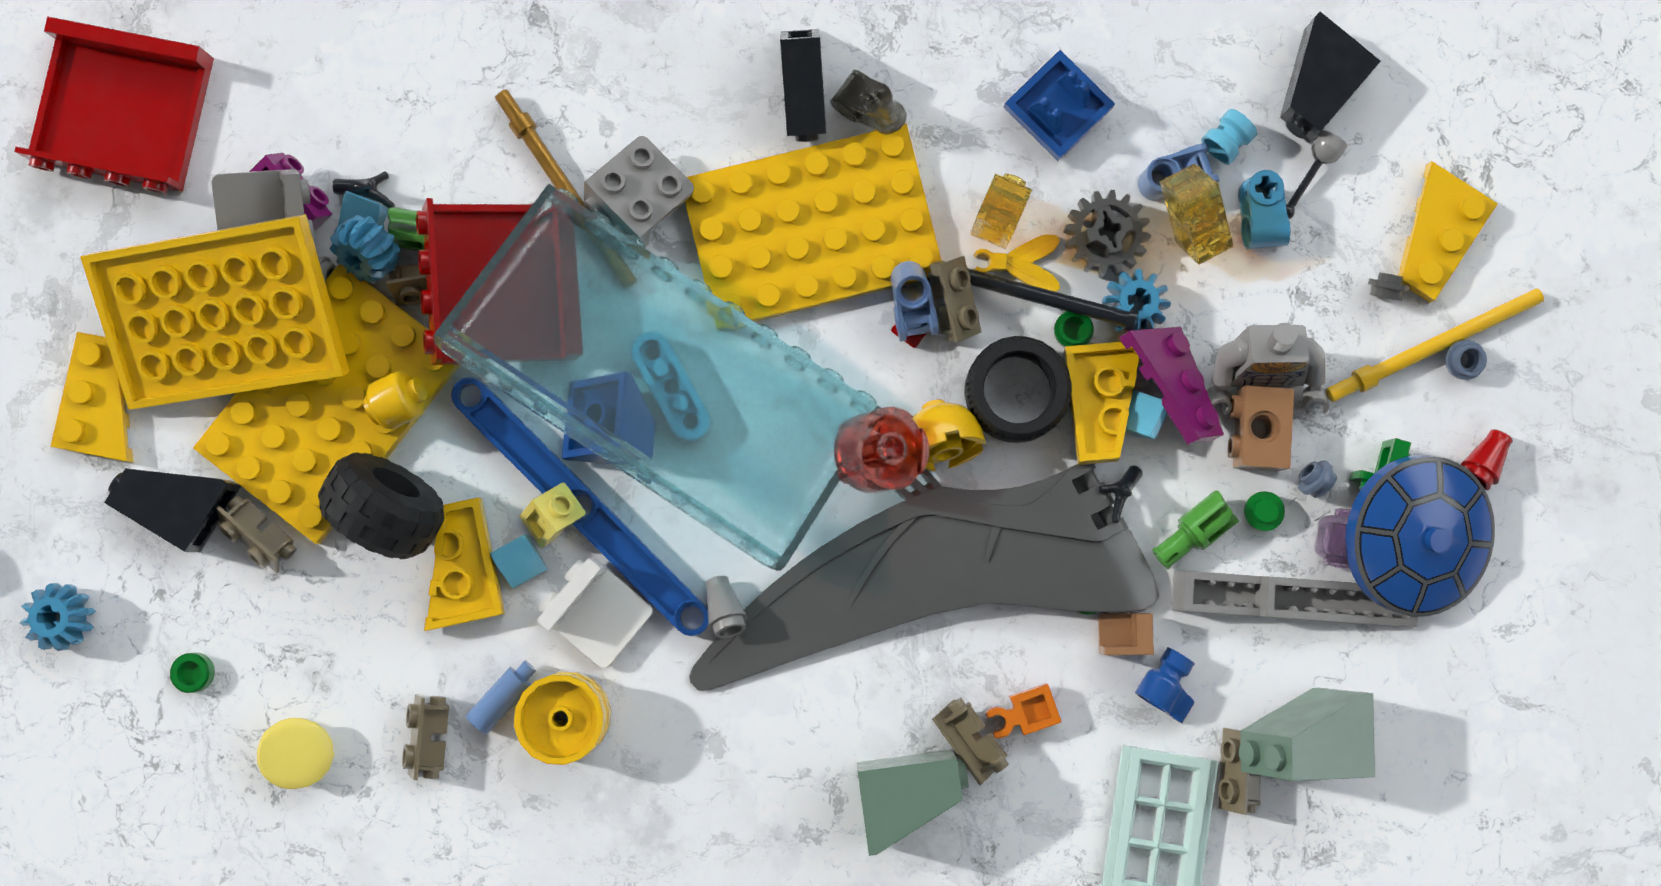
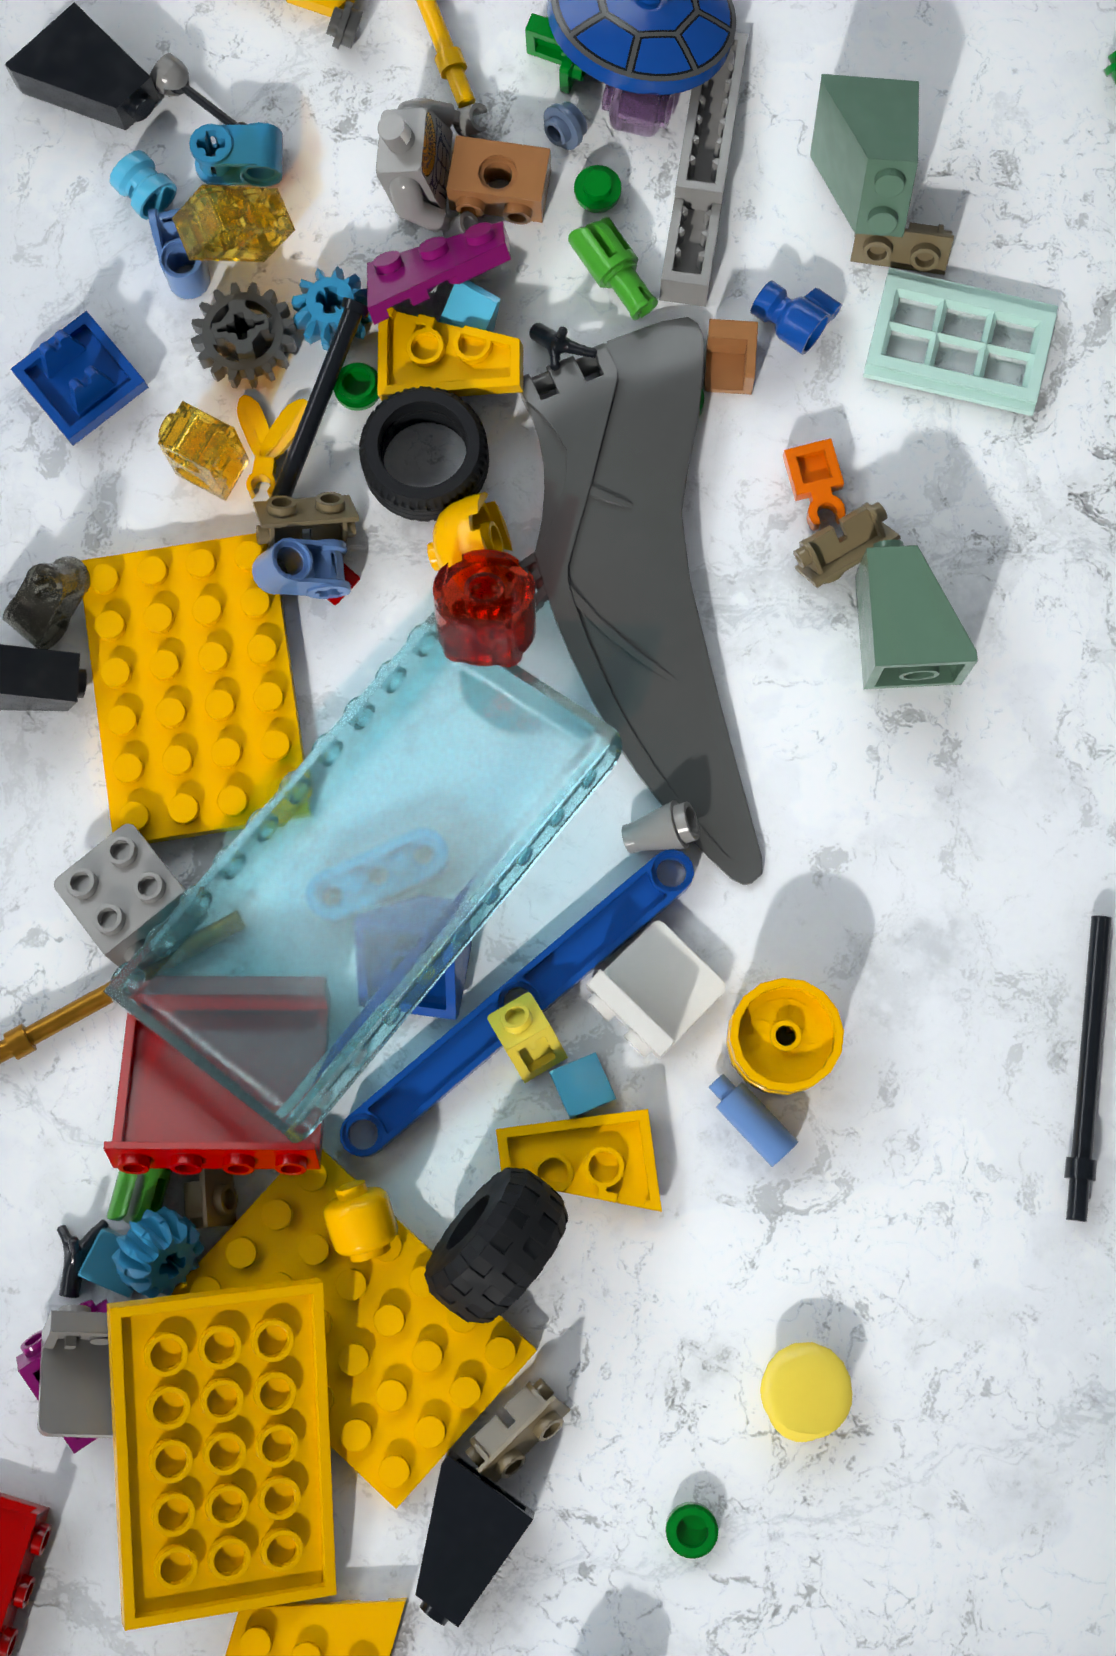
camera: 85 degrees left, 5 degrees down
dark tan hinge [402,694,450,780] -> none

